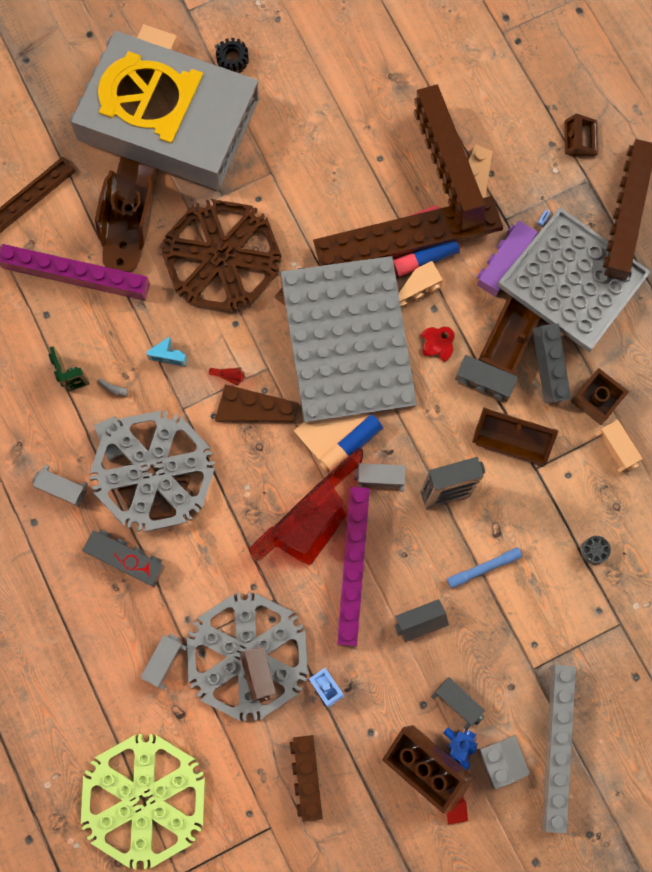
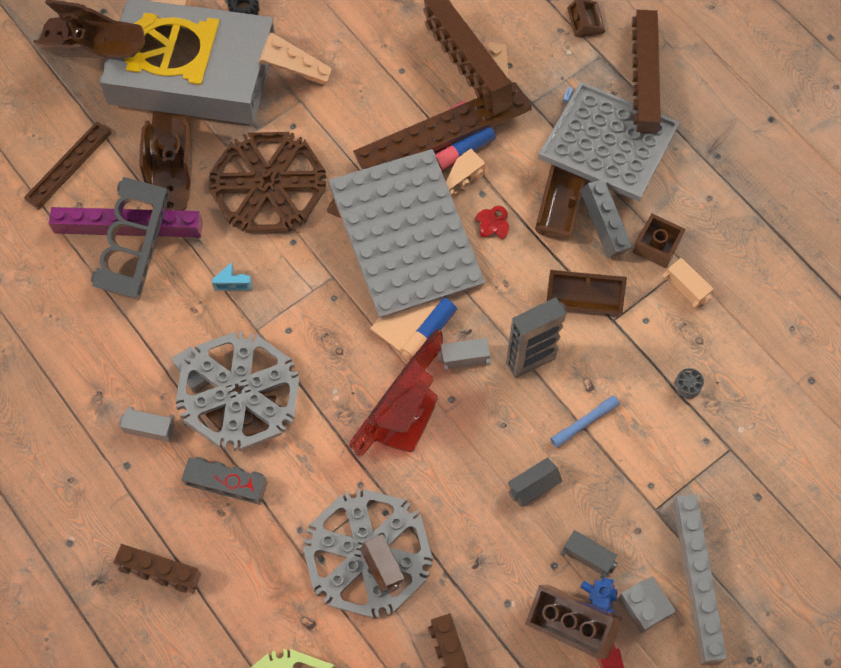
camera: 10 degrees left, 10 degrees down
dark green bracket [48,346,90,392] -> none
light grey helmet [98,378,128,396] -> none
light grey brick [140,633,187,690] -> none
clear red cone [209,367,244,386] -> none
reddish brown wing [215,384,299,422] -> none
light blue slope [309,668,344,707] -> none
magenta brick [337,487,370,647] -> none
dark grey brick [455,355,518,402] -> none
medium lavender brick [477,221,538,297] -> none
none -> reddish brown piece [33,0,145,58]
none -> dark grey fence [91,177,171,299]
none -> reddish brown brick [113,544,202,593]
none -> light nougat wing [258,32,332,85]

